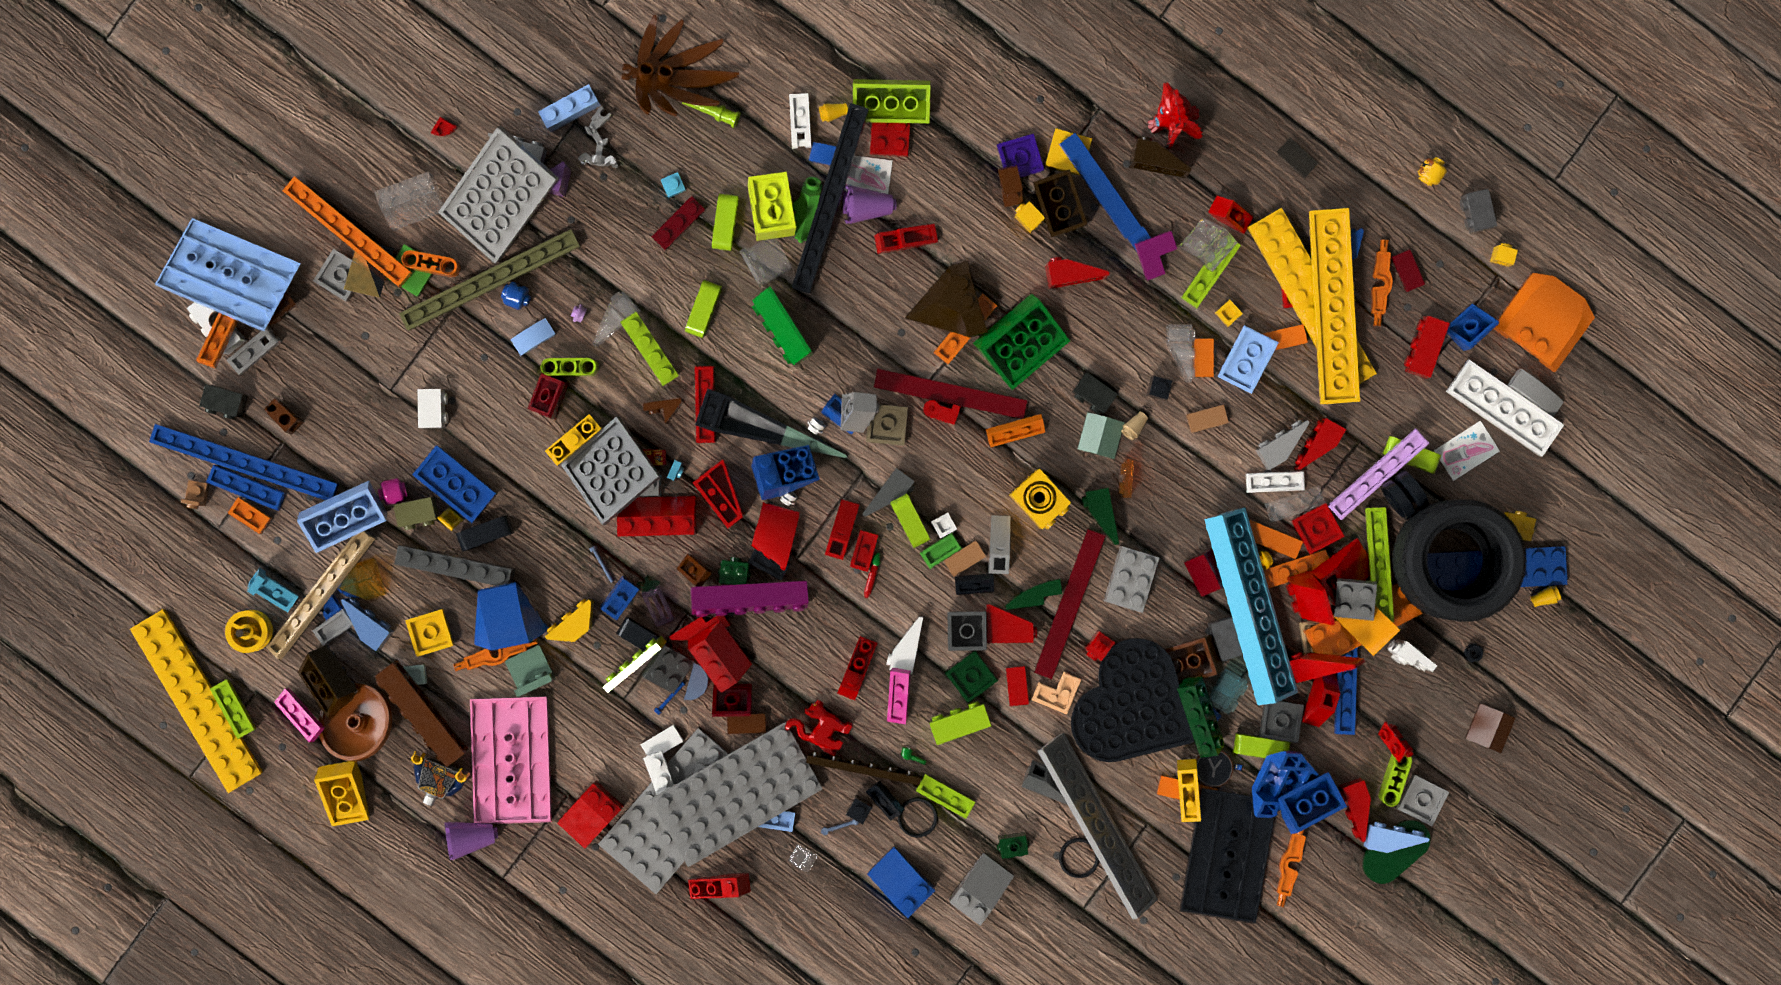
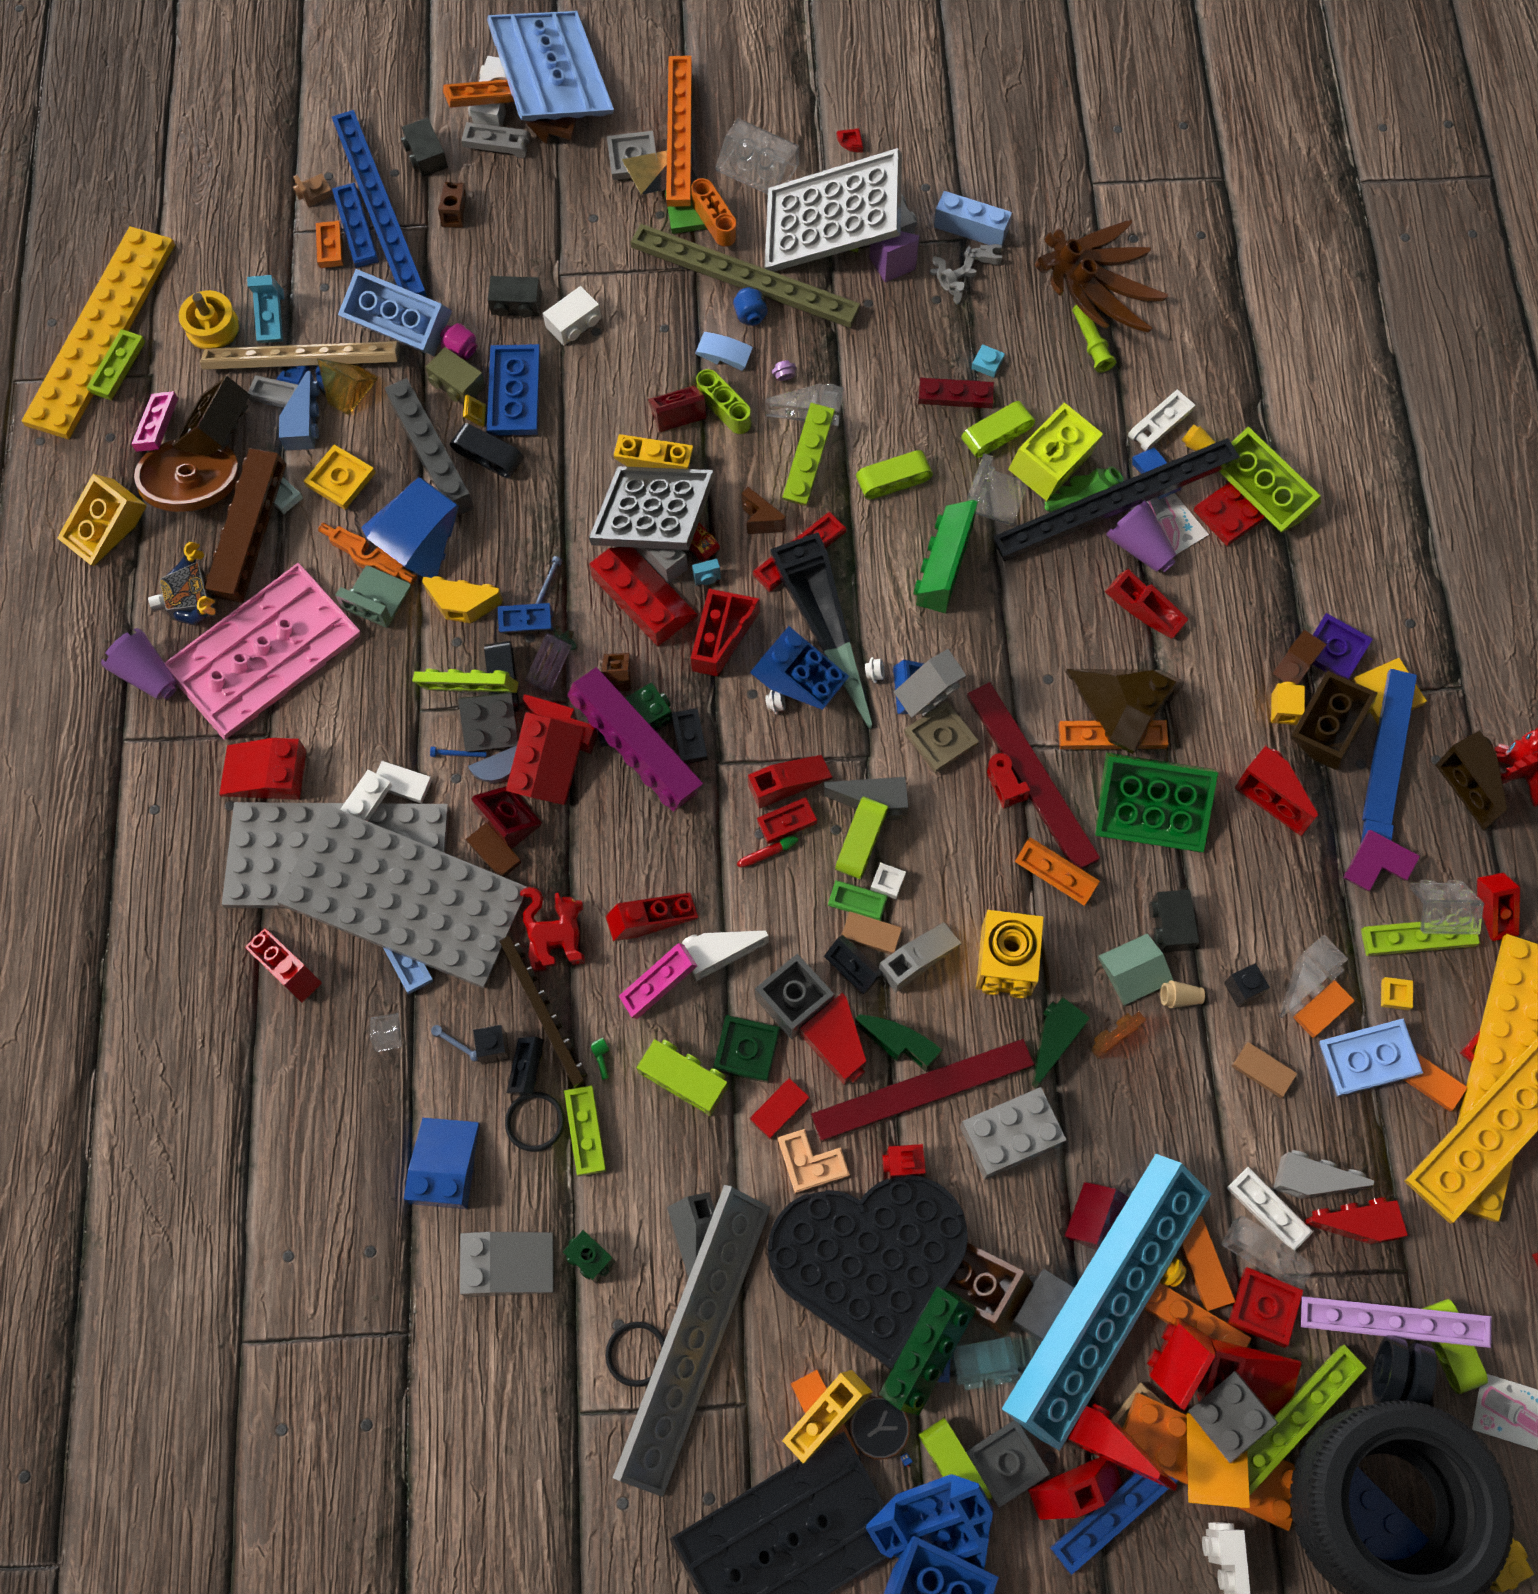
camera: 50 degrees right, 20 degrees down
red slope [751,502,800,570] -> none
none -> pearl dark grey brick [488,276,542,317]

